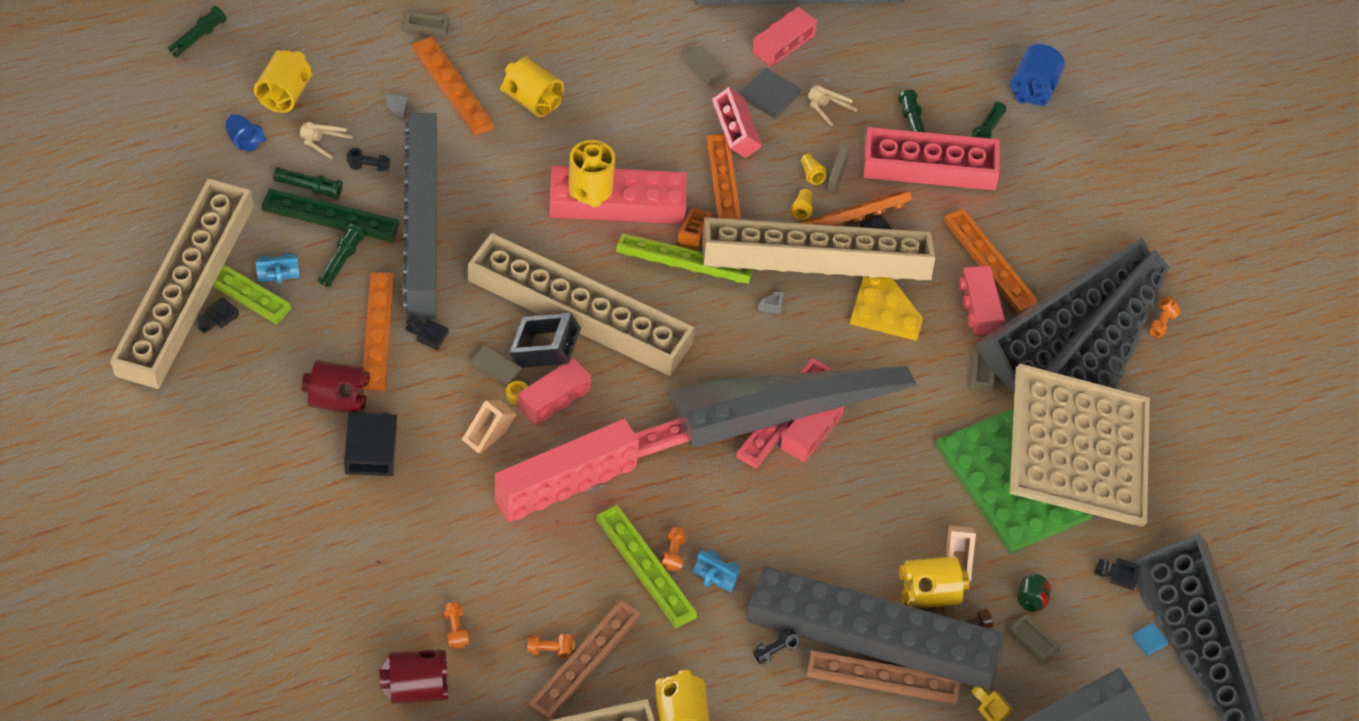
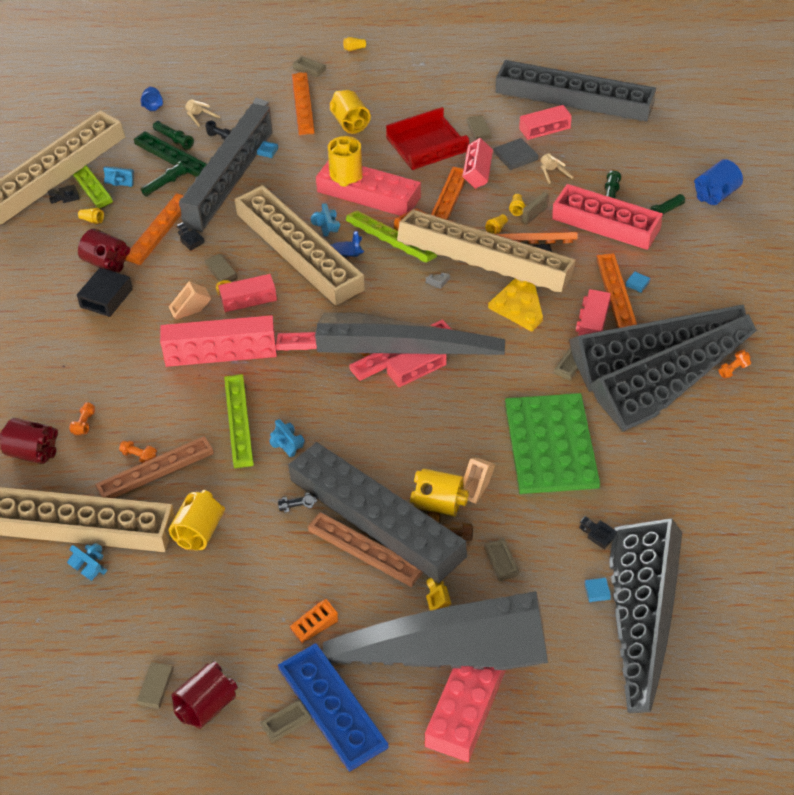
camera: 30 degrees right, 5 degrees down
dark green pin [168,6,227,58] -> none
yellow cylinder [253,50,313,113] -> none
black window [509,313,581,368] -> none
orange bar [660,527,686,572] -> none
tan plate [1010,364,1150,527] -> none
dark green head [1017,574,1052,612] -> none
none -> yellow cone [78,208,104,224]
none -> dark azure tile [257,141,278,158]
none -> dark azure hips [310,203,340,237]
none -> blue piece [331,231,364,257]
none -> red panel [386,107,469,170]
none -> dark azure tile [626,271,650,293]

